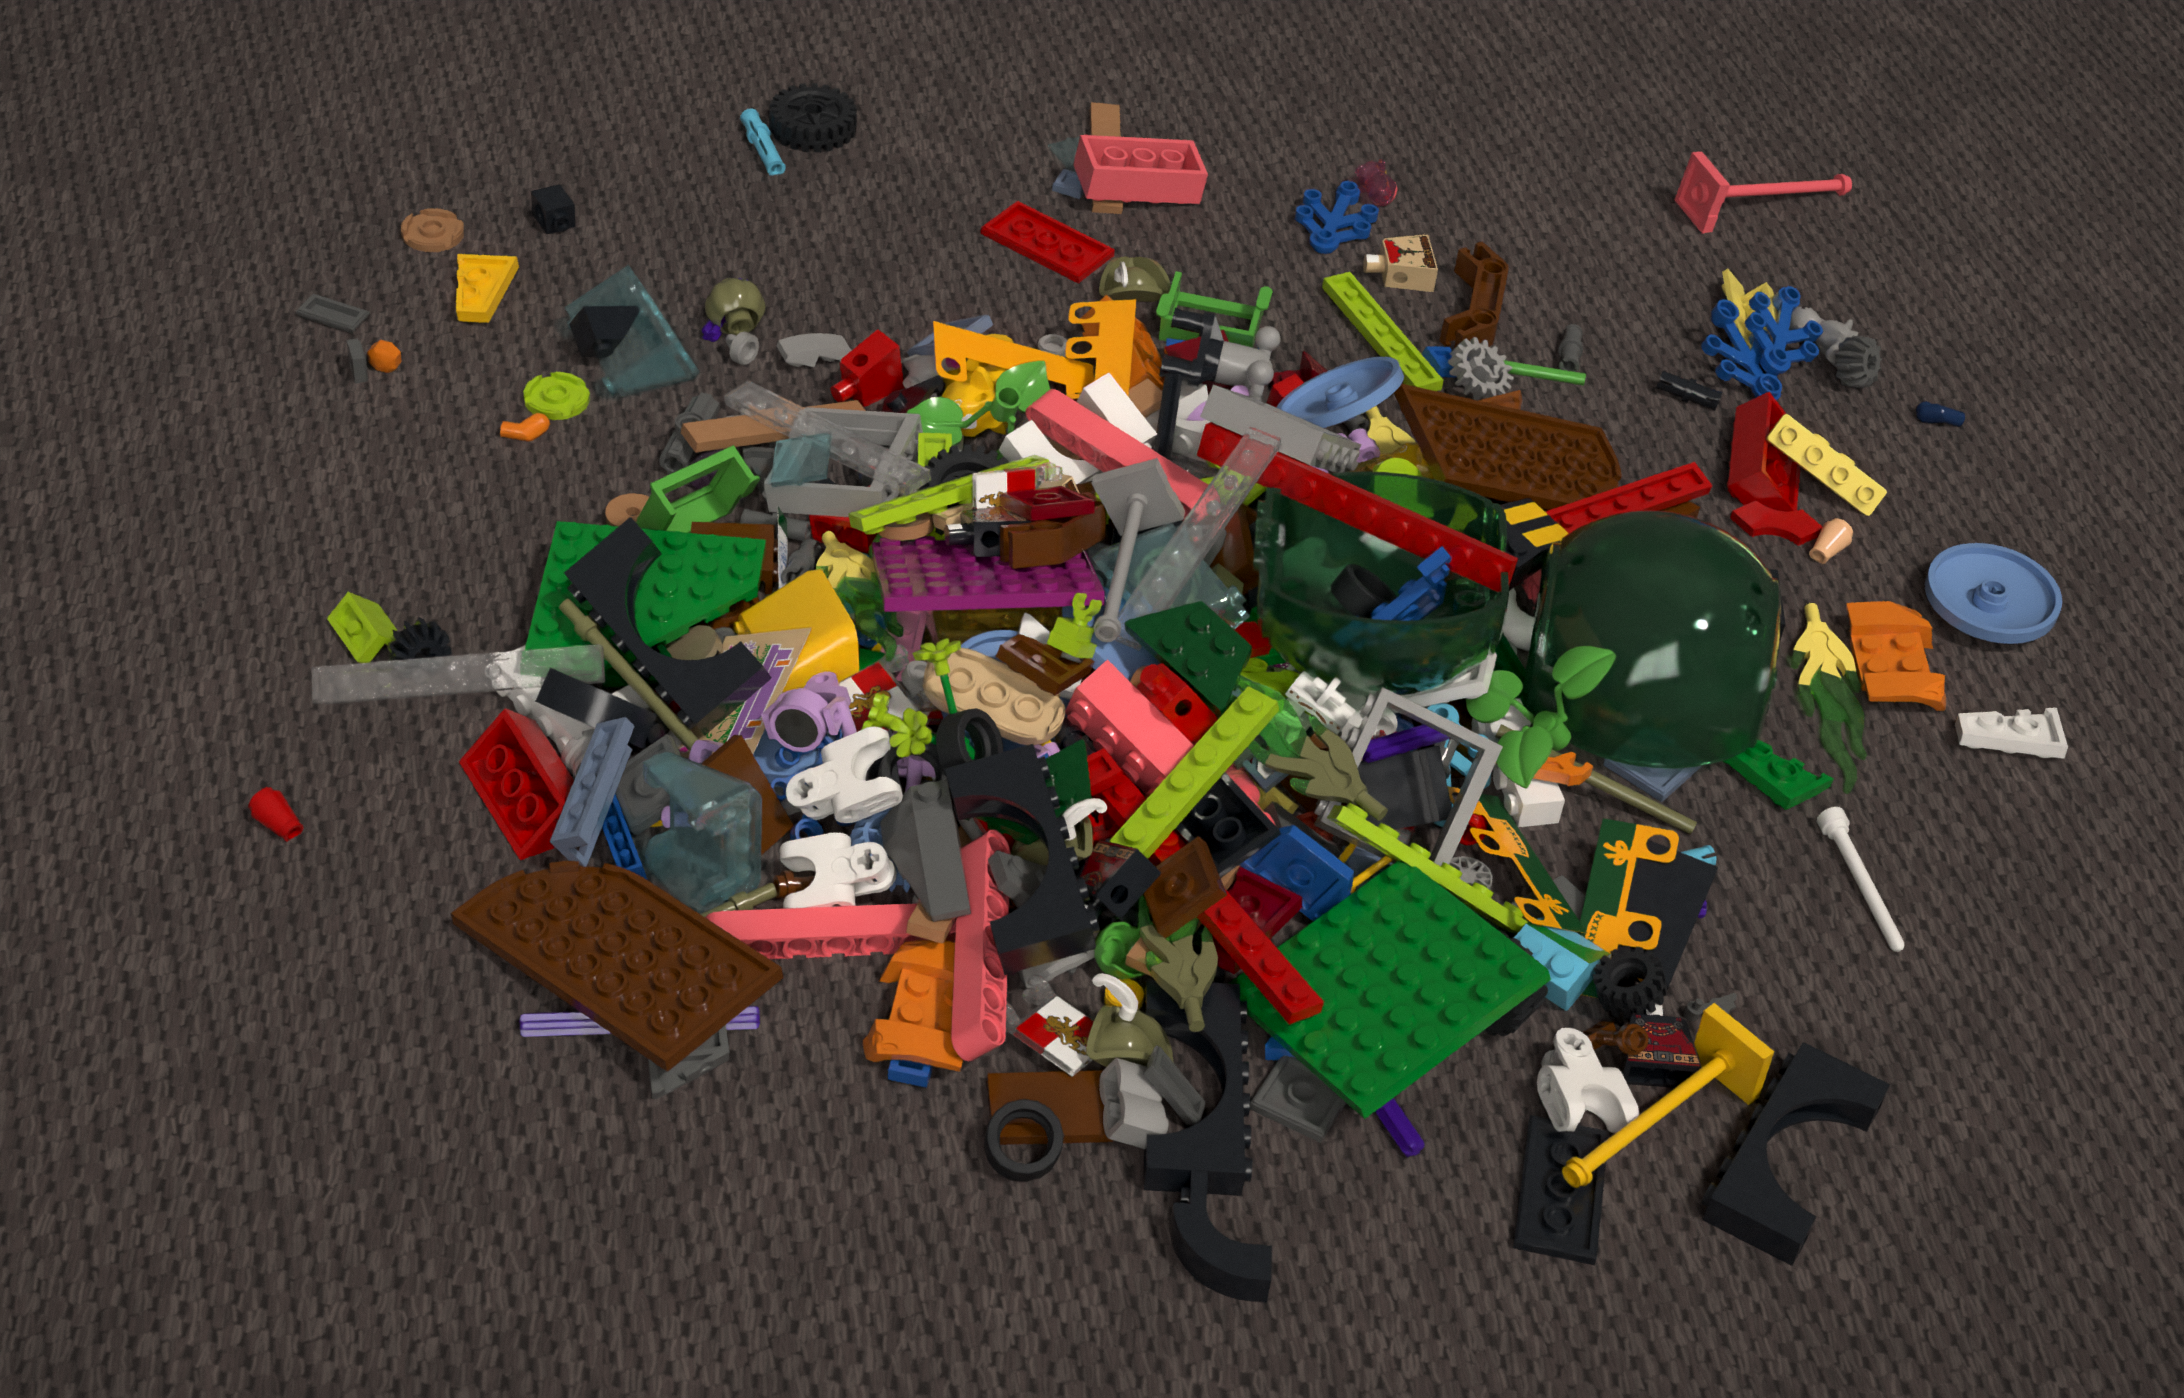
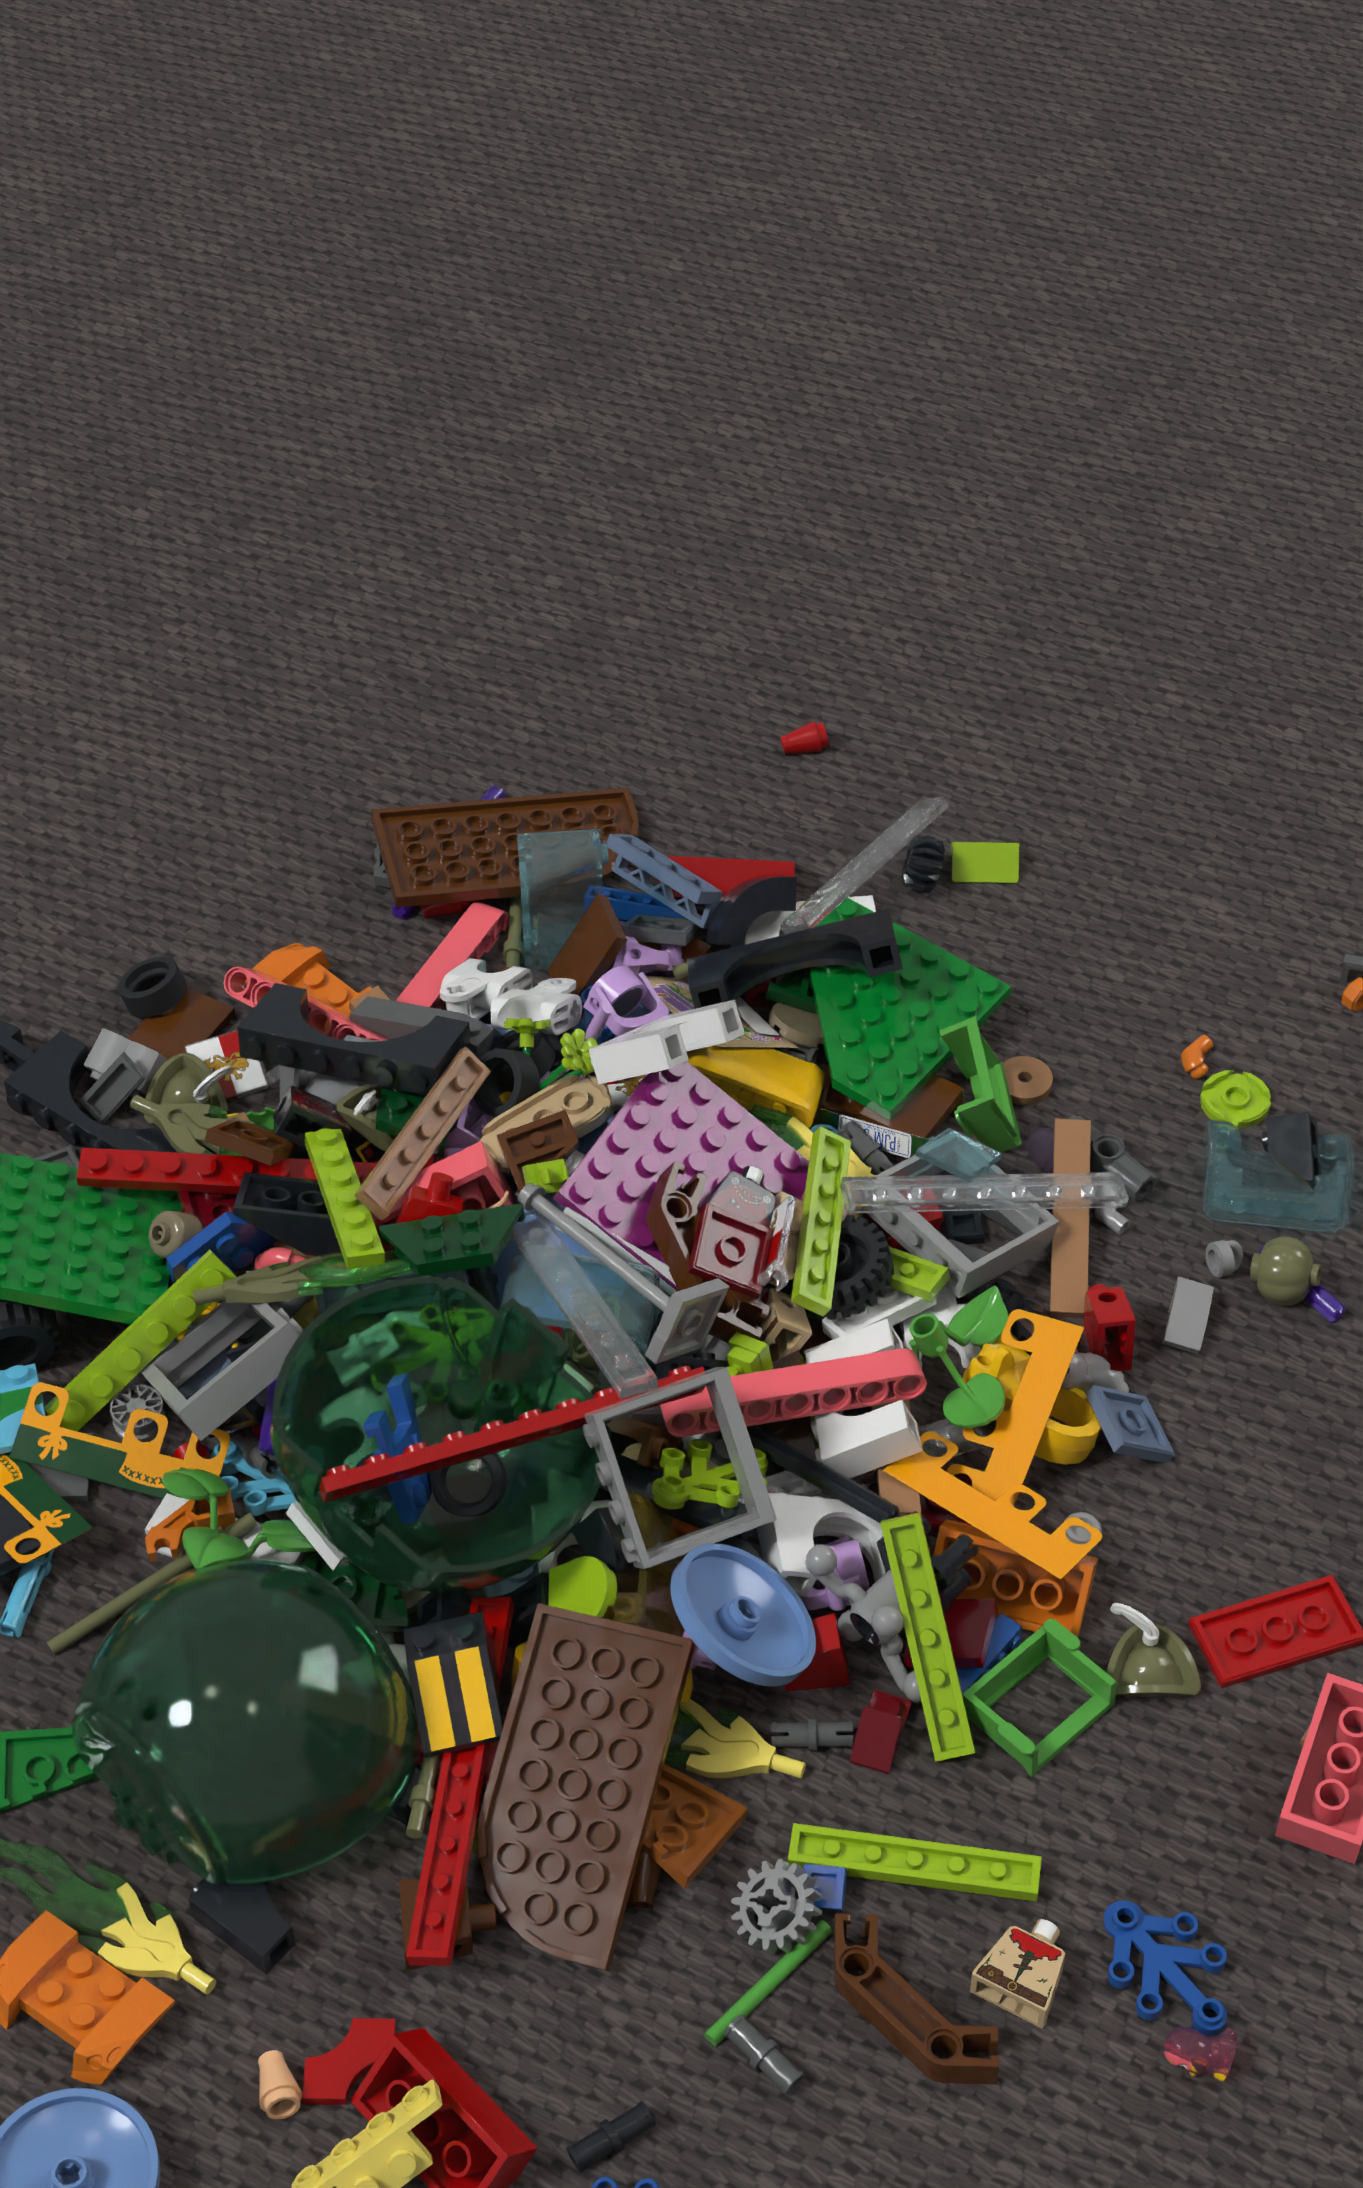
camera: 130 degrees right, 5 degrees up
none -> dark tan head [149,1211,203,1258]
none -> medium nougat tile [354,1047,491,1221]
none -> white arch [589,1000,745,1084]
none -> lime plate [880,1512,975,1762]

